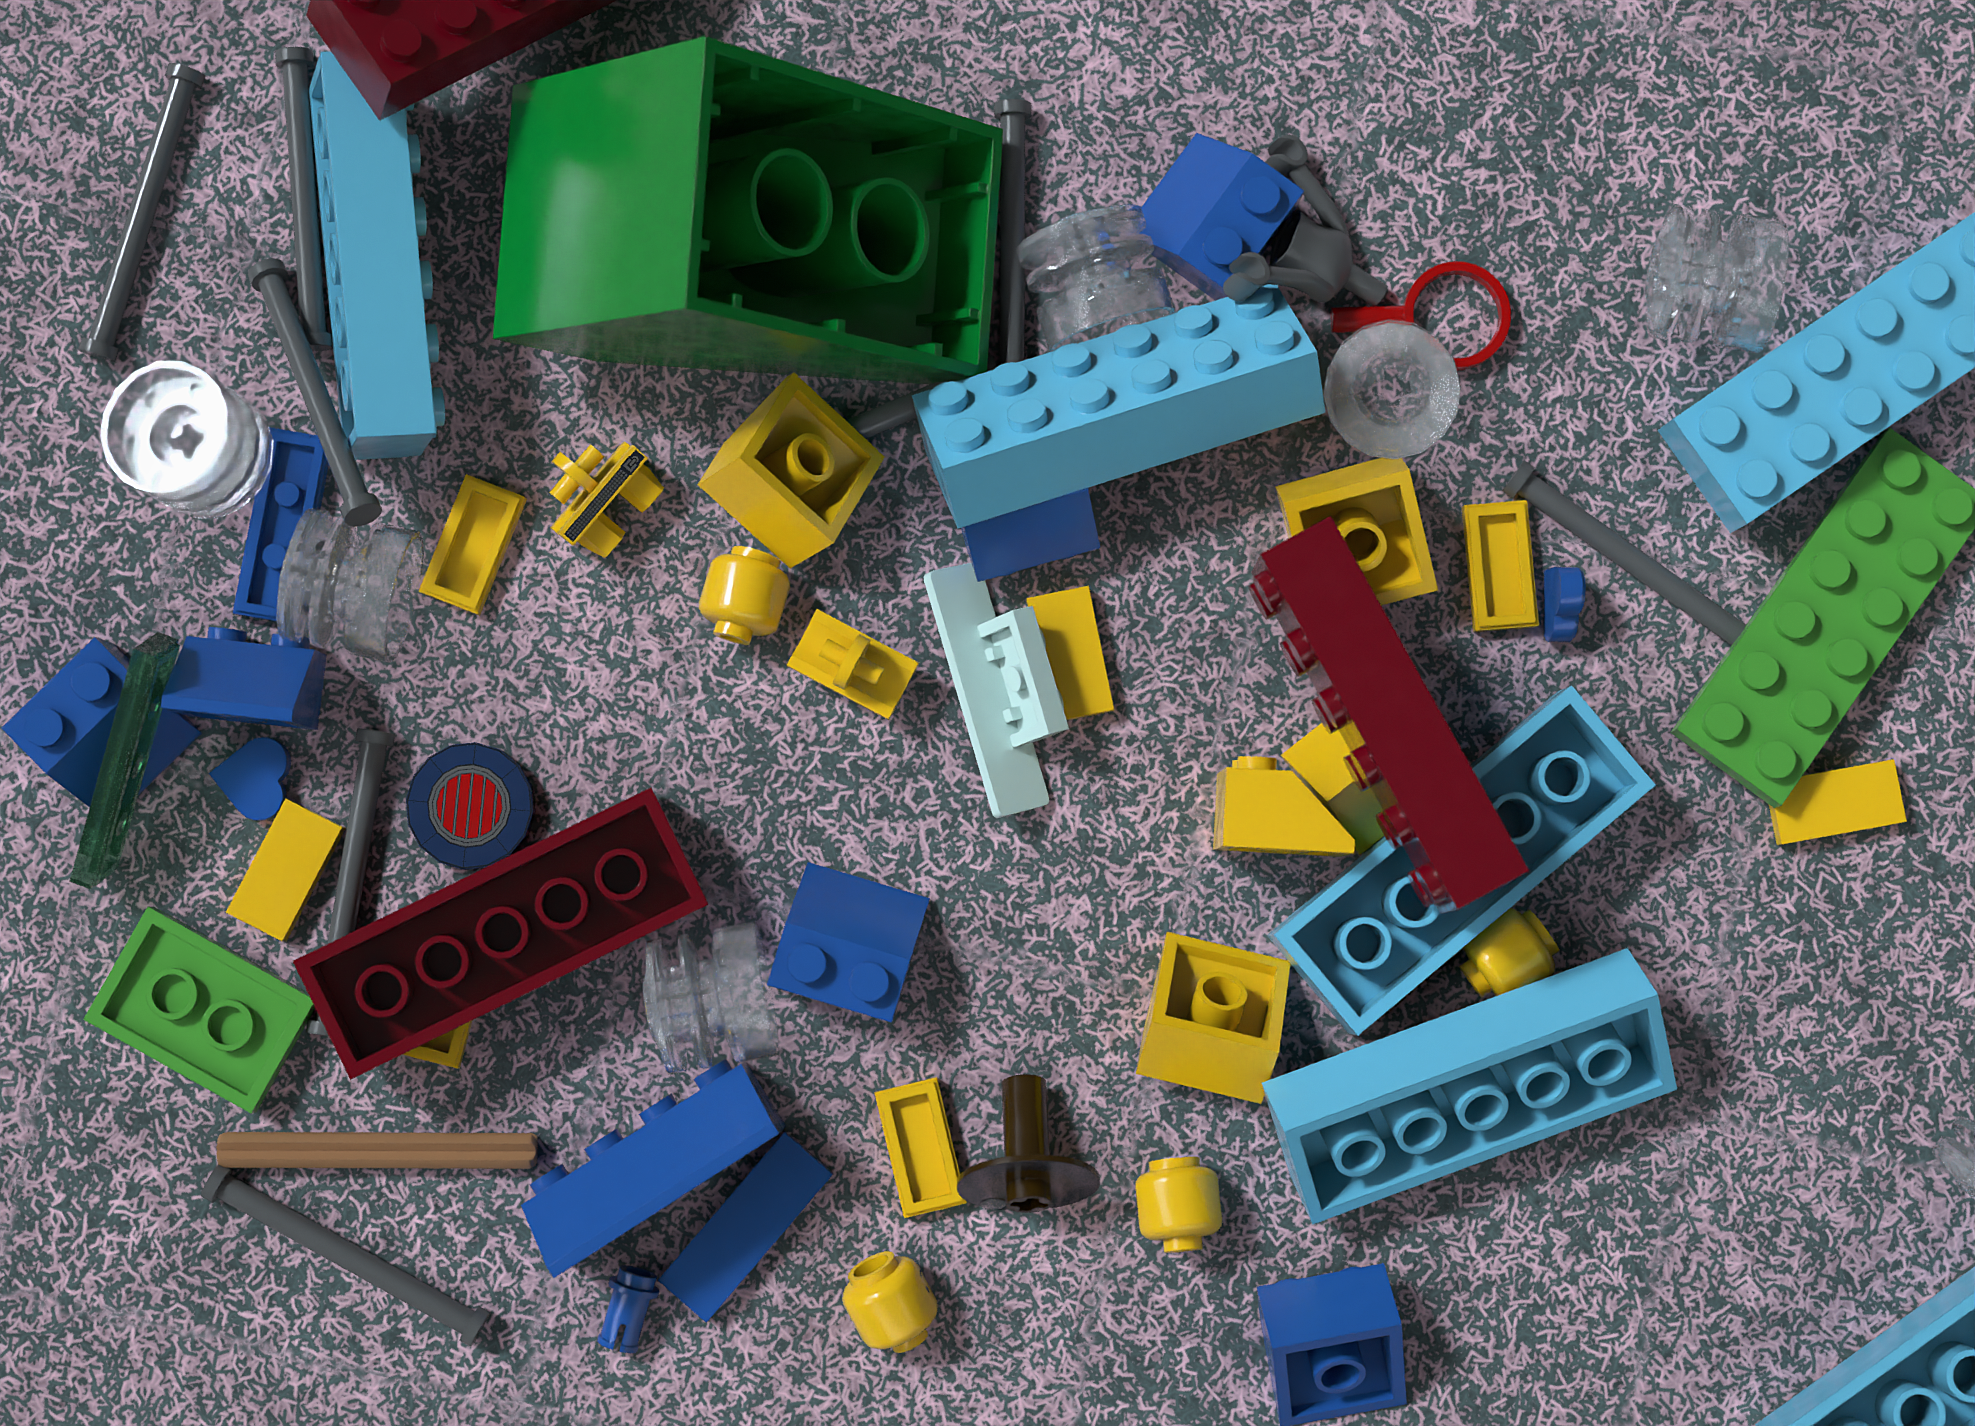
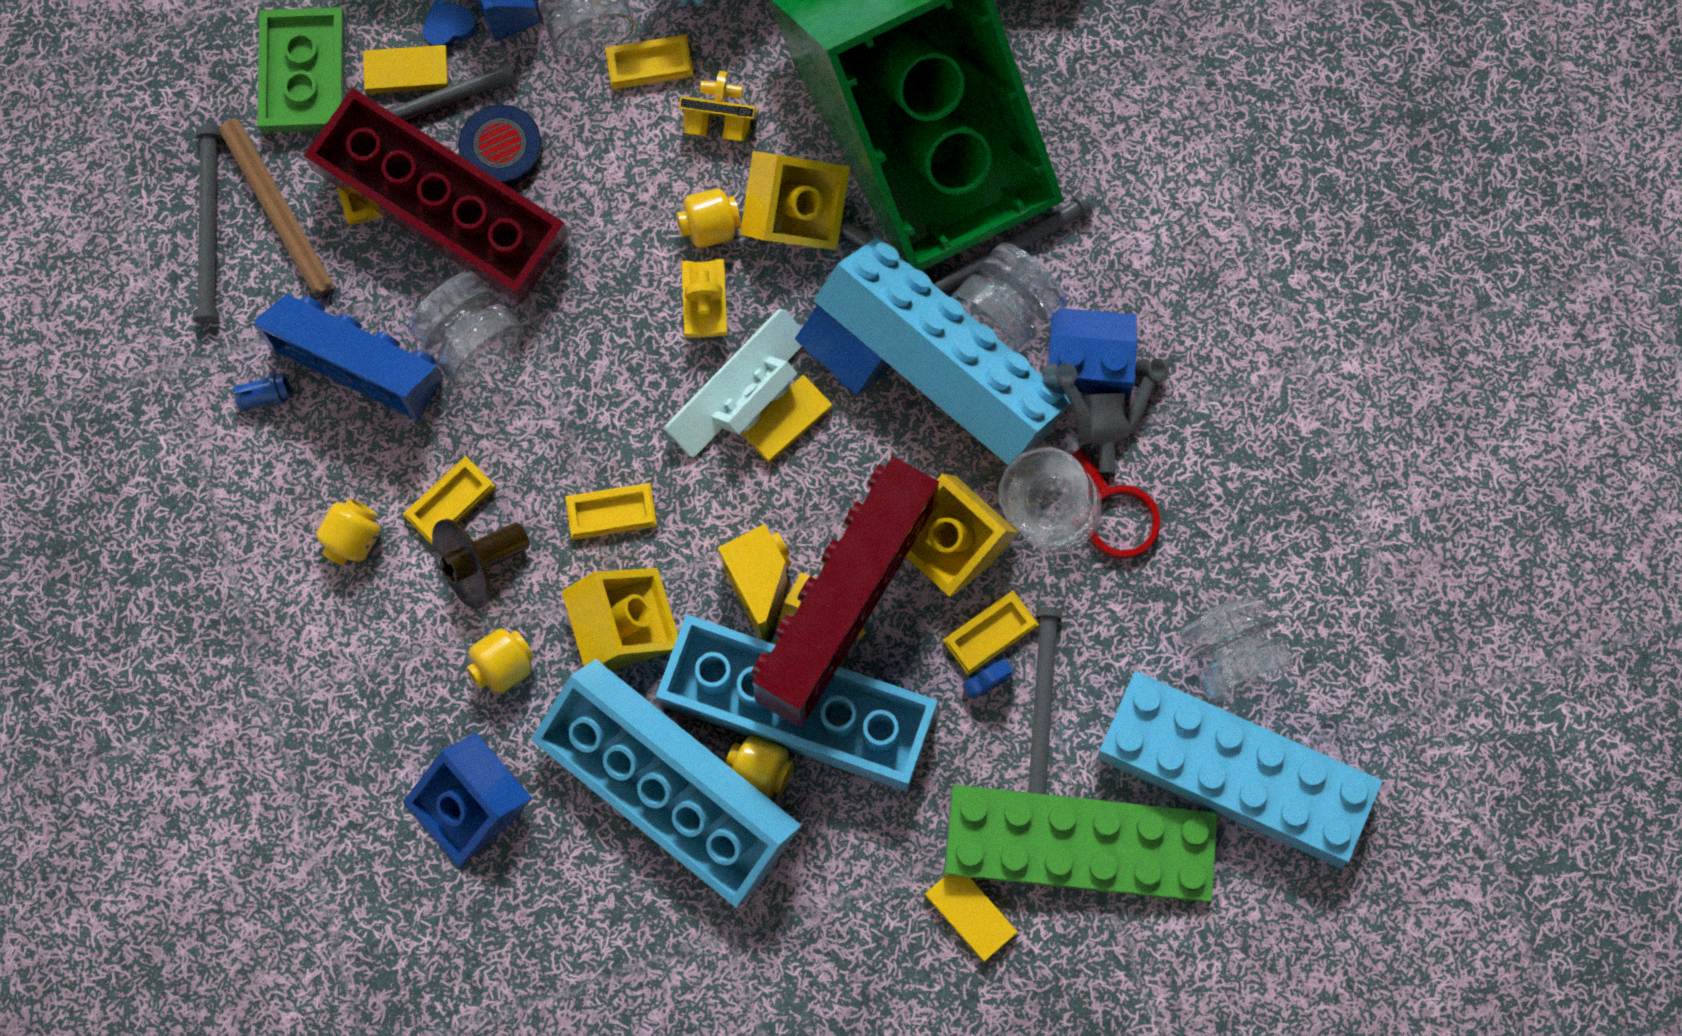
camera: 65 degrees right, 10 degrees down
blue tile [658,1131,834,1323] -> none
blue slope [767,862,930,1023] -> none
none -> yellow tile [565,483,657,540]

